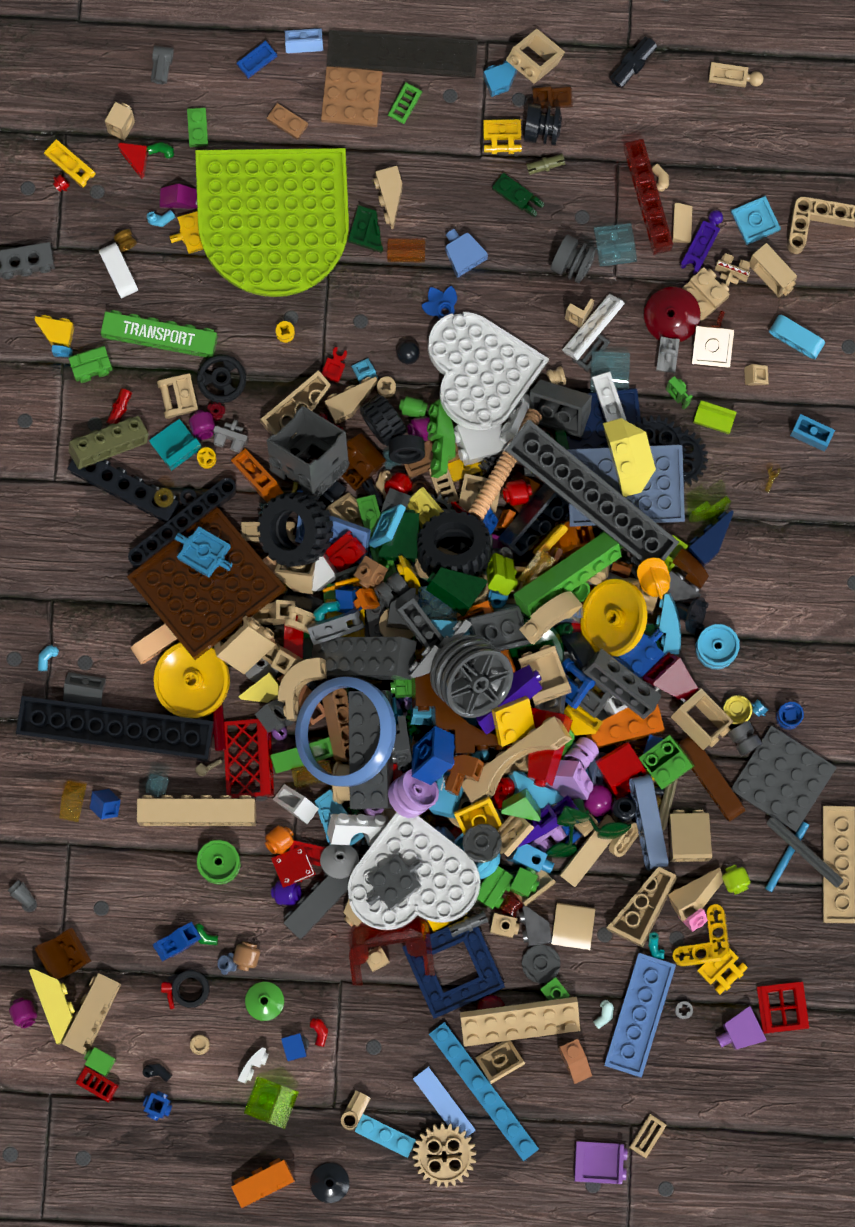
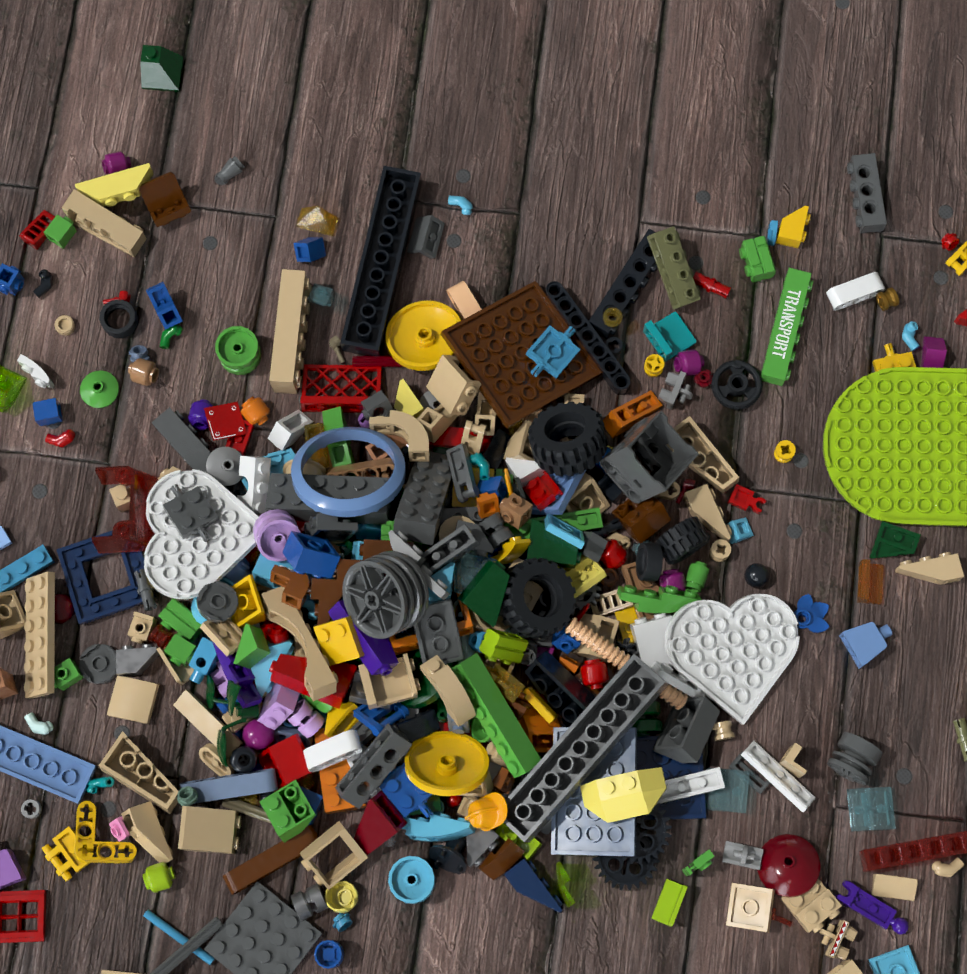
camera: 100 degrees right, 5 degrees down
tan plate [157,373,199,419] -> none
dark green hinge [492,173,545,217] -> none
tan slope [744,364,769,385] -> none
clear yellow hand [765,465,781,492] -> none
none -> sand green plate [177,786,198,806]
none -> white beam [303,730,362,772]

